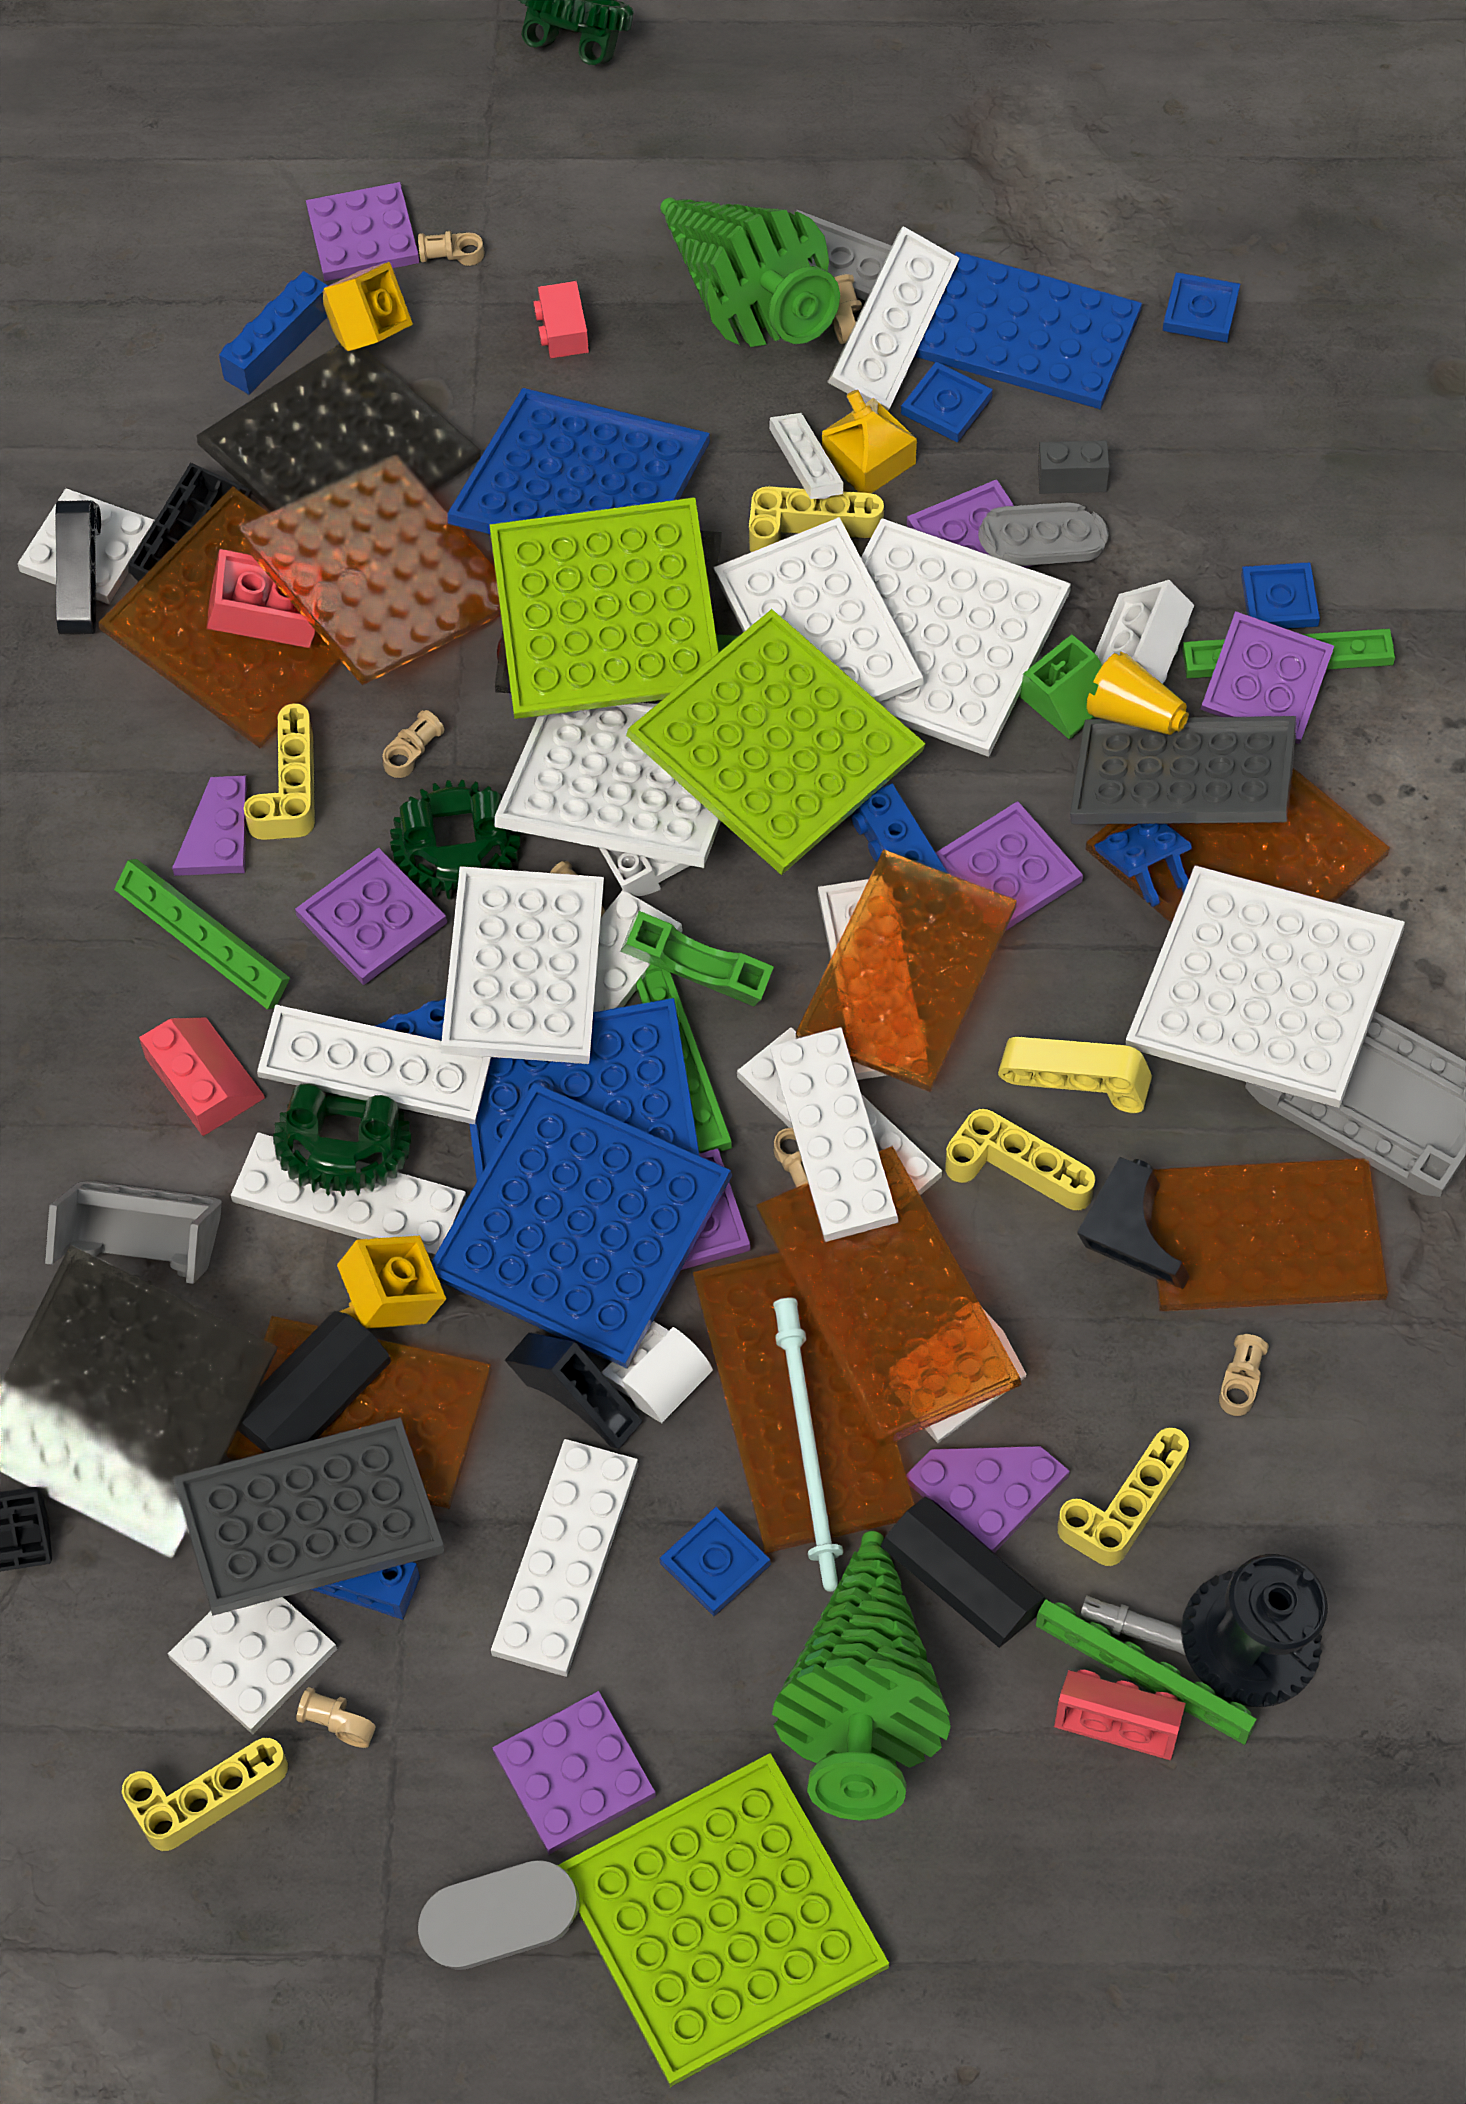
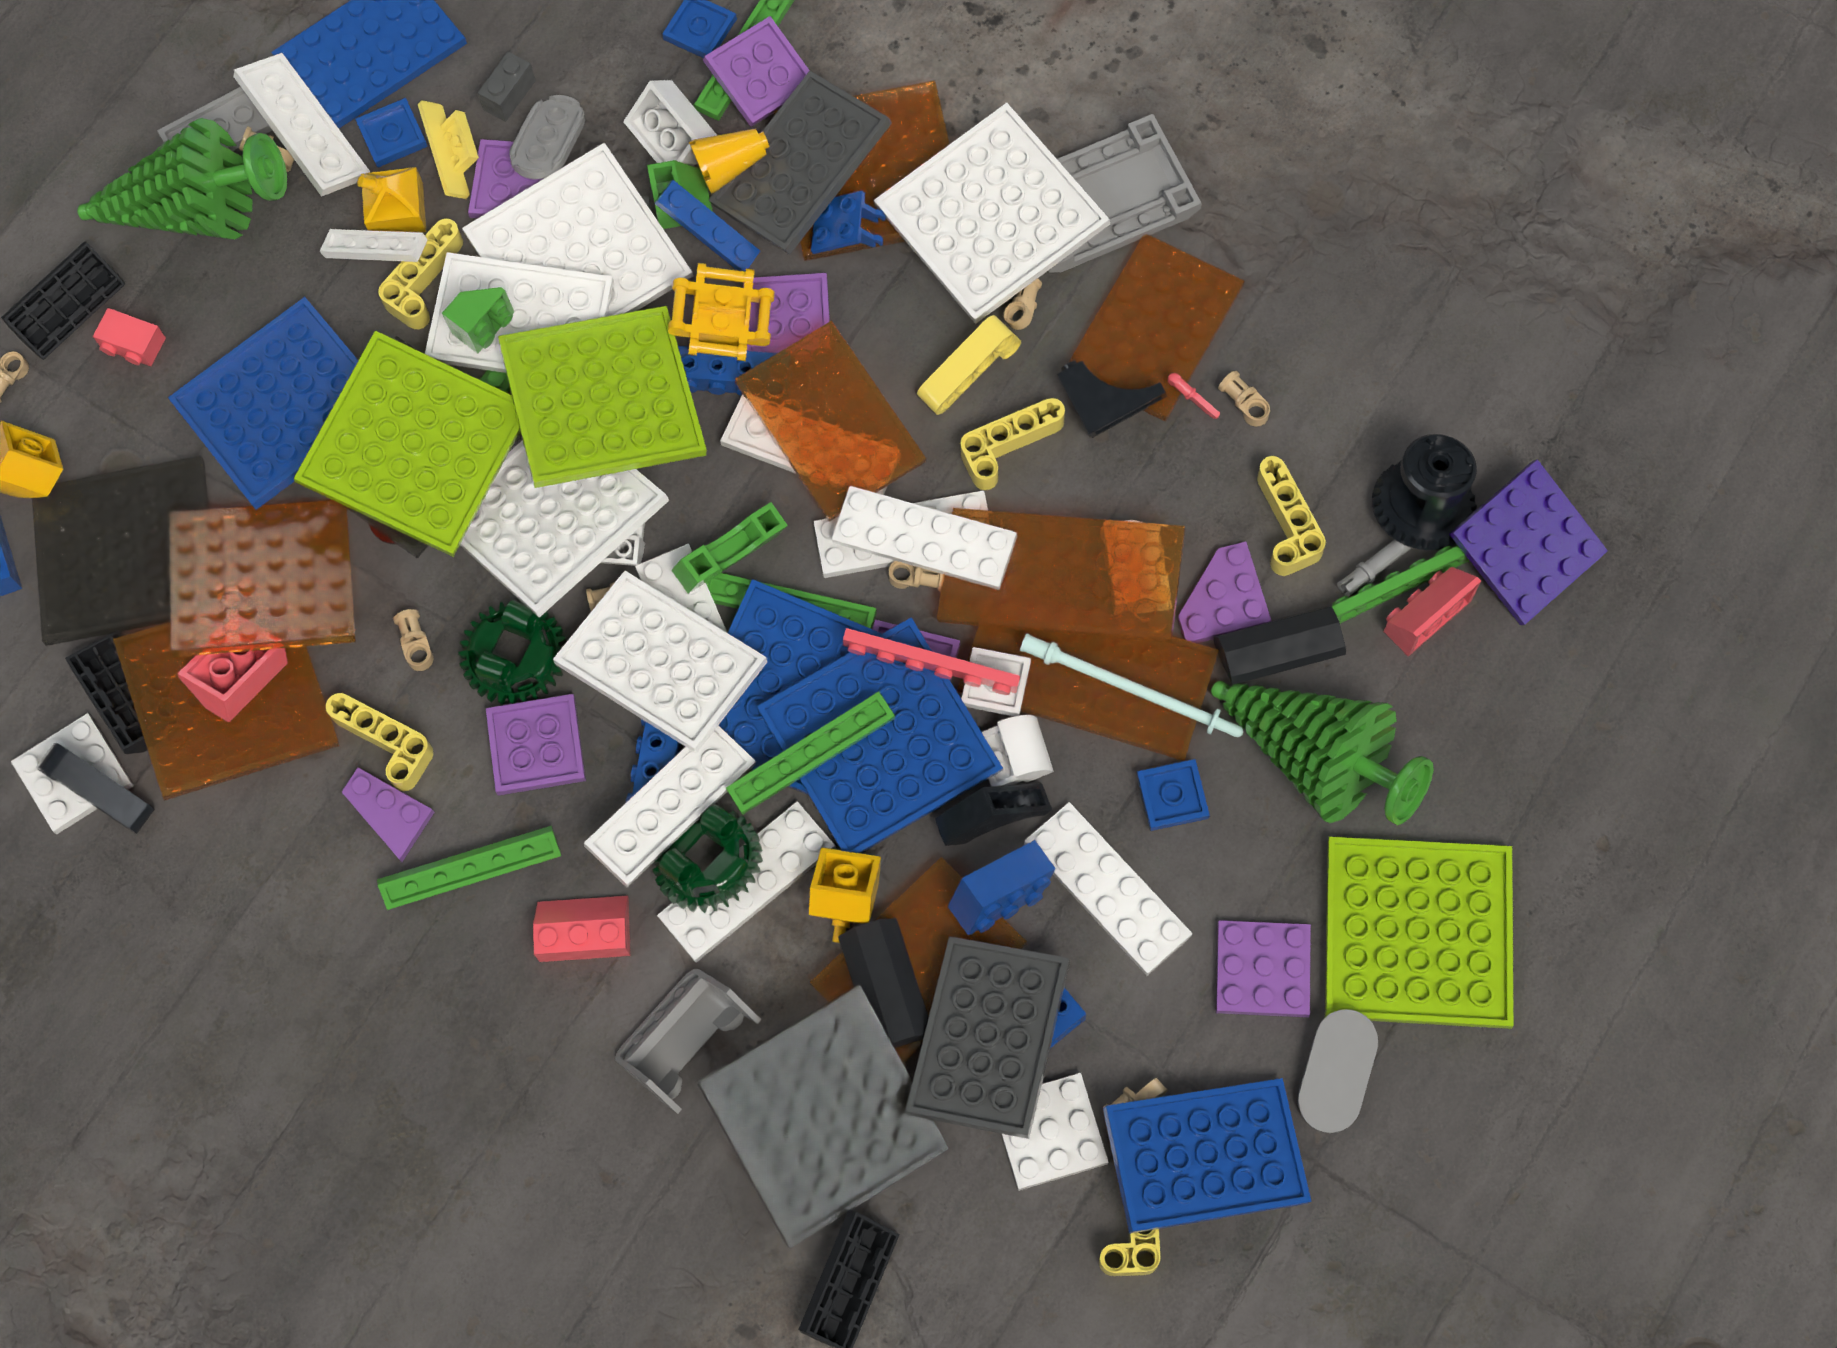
camera: 55 degrees left, 10 degrees up
none -> black piece [1,242,125,360]
none -> light yellow bracket [418,101,479,199]
none -> bright green slope [442,287,515,354]
none -> blue plate [654,180,760,271]
none -> yellow brick [668,263,775,361]
none -> bright green plate [726,691,895,815]
none -> coral plate [843,628,1020,695]
none -> blue brick [948,840,1056,935]
none -> white plate [961,647,1031,717]
none -> tan connector [1003,278,1042,330]
none -> blue plate [1103,1078,1312,1234]
none -> coral piece [1168,373,1220,419]
none -> dark purple plate [1449,459,1608,625]

